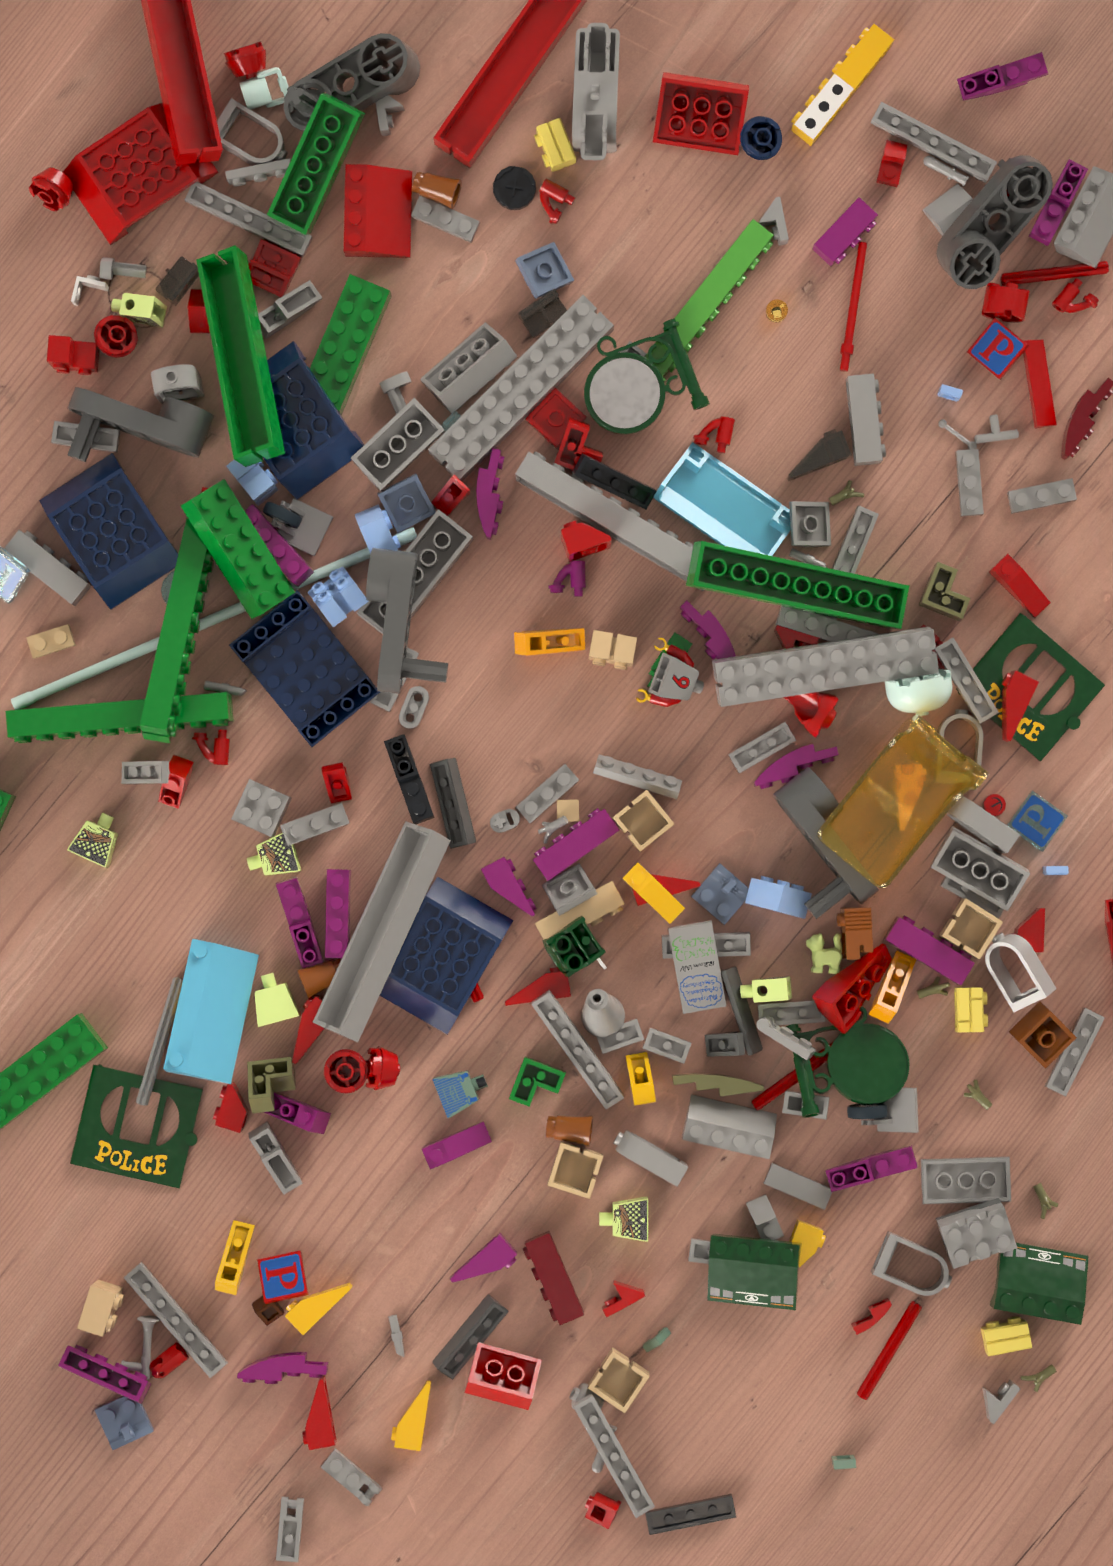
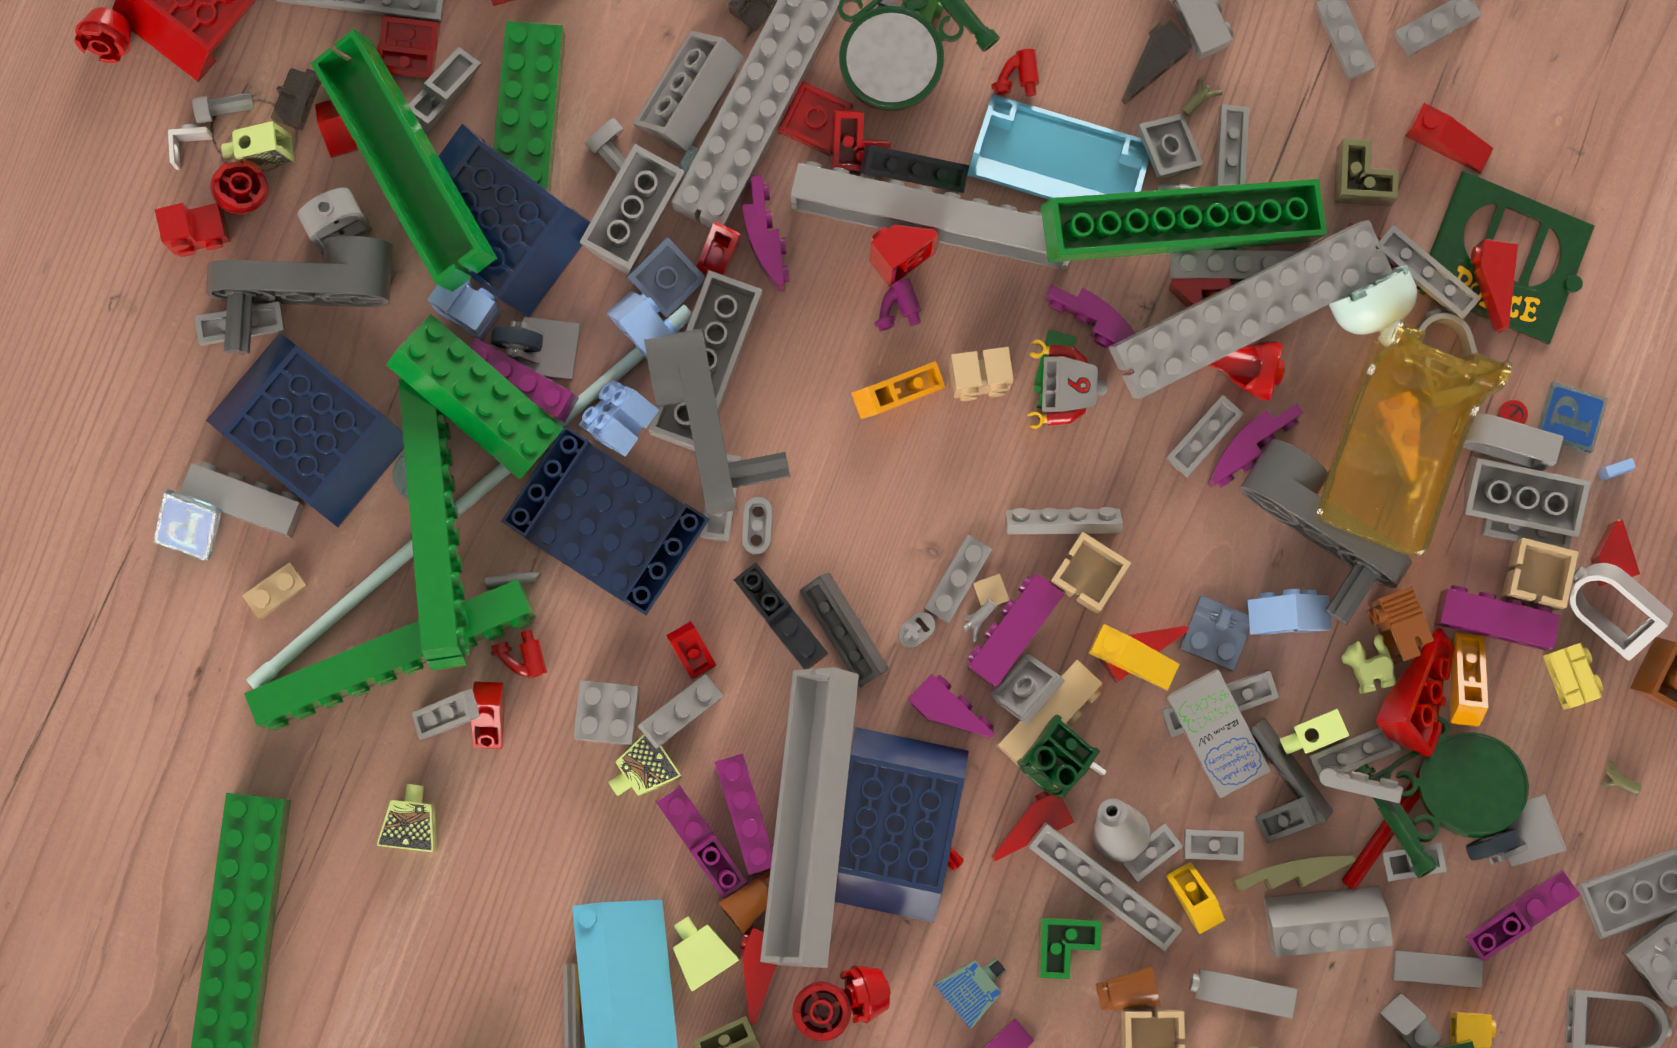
camera: 25 degrees left, 5 degrees down
olive bar [917,977,950,999] -> none

